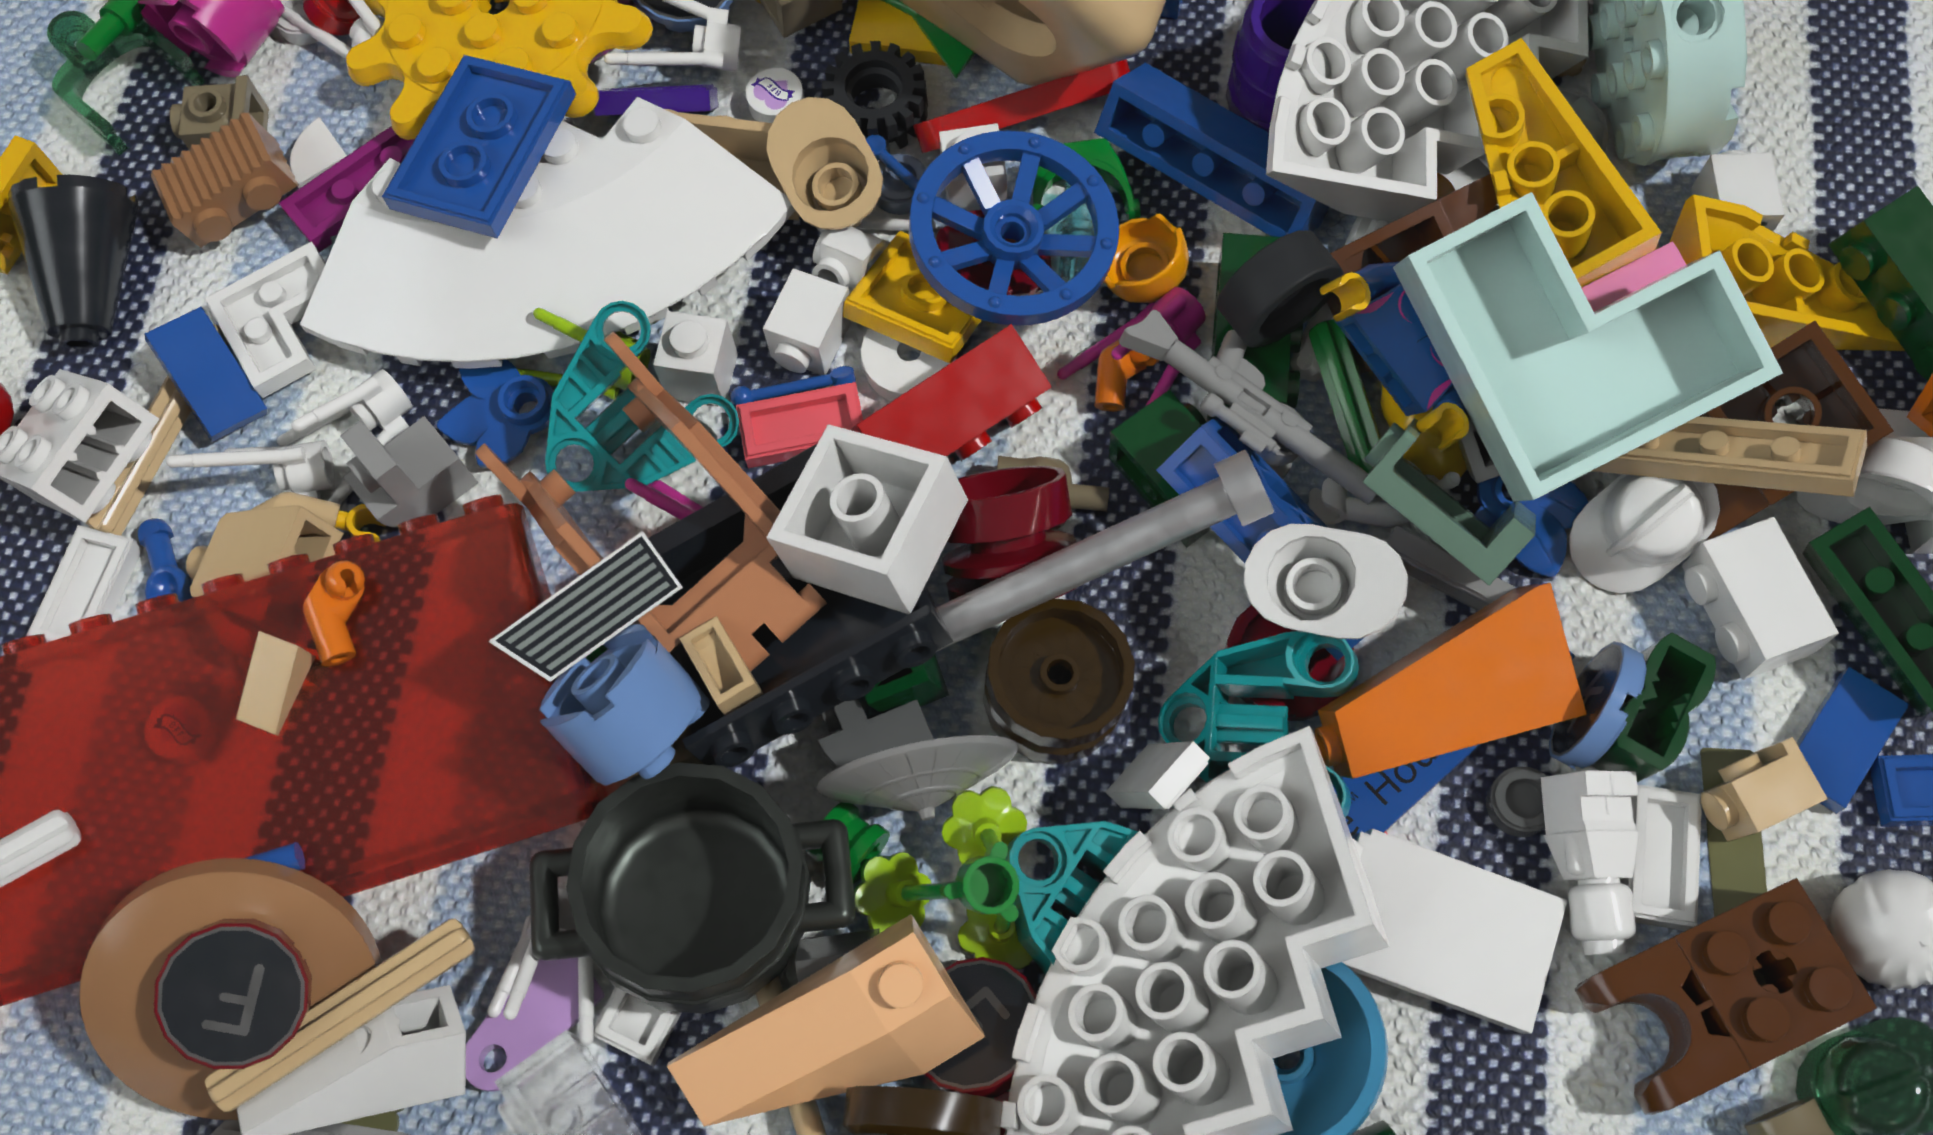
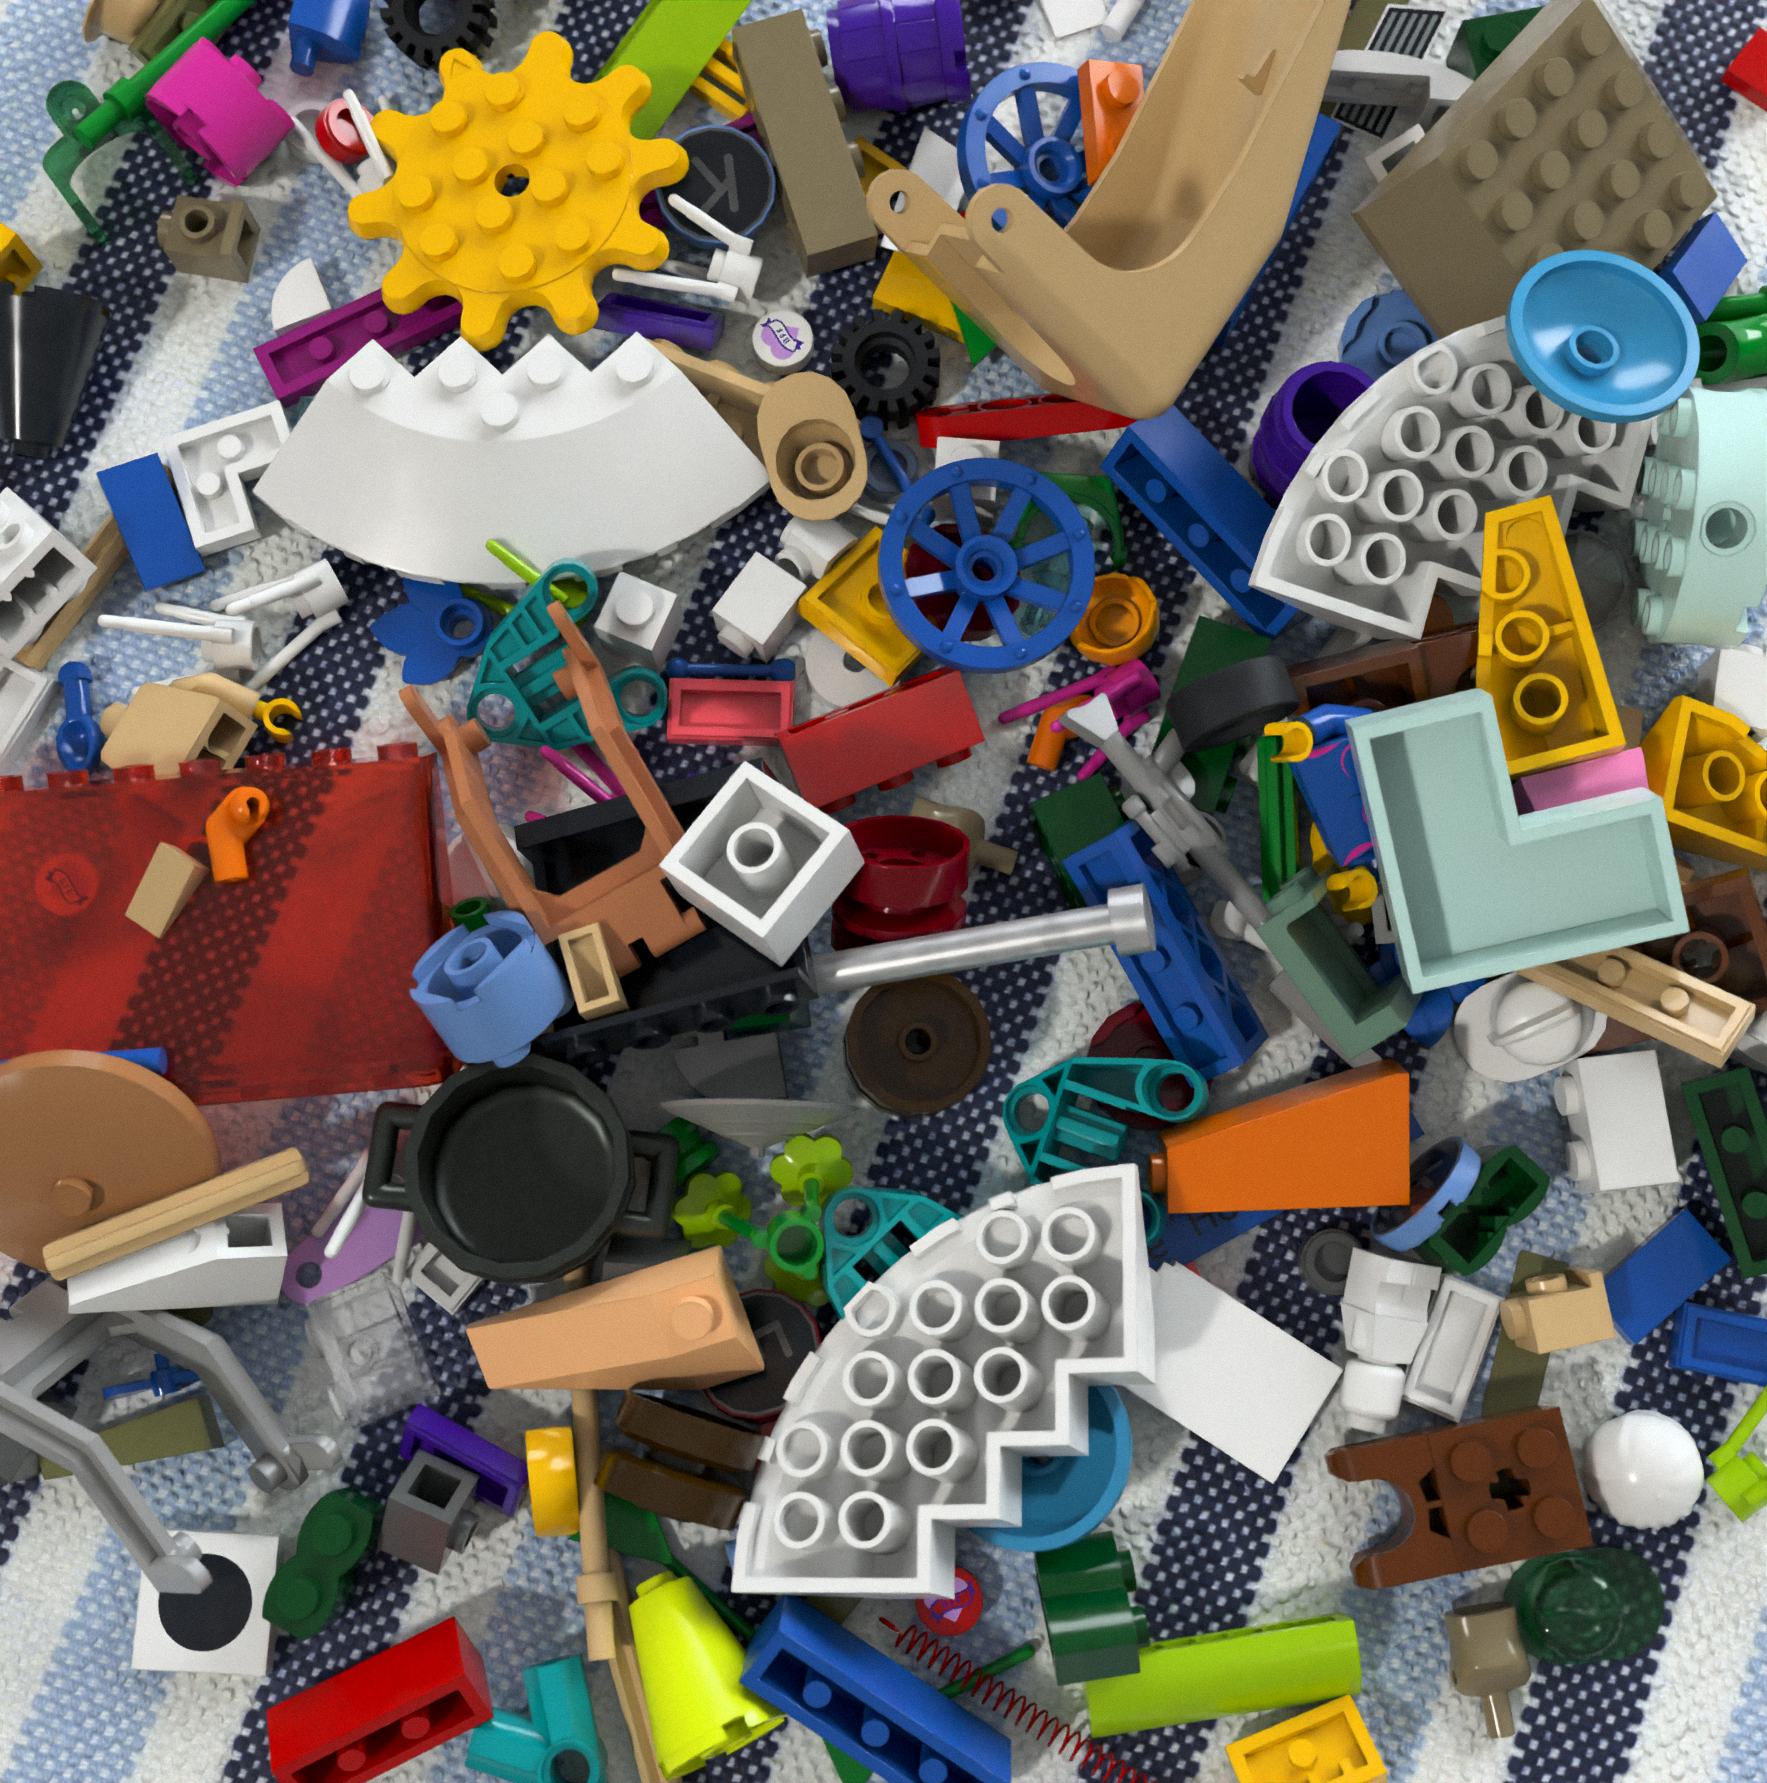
camera: 10 degrees right, 10 degrees up
medium nougat brick [151,113,299,248] -> none
black tile [154,919,312,1069] -> none
light grey brick [340,416,478,527] -> none
blue tile [382,55,576,239] -> none
sticker [488,531,683,682] -> none
white tile [1106,741,1210,809] -> none
white piece [1244,524,1408,639] -> none

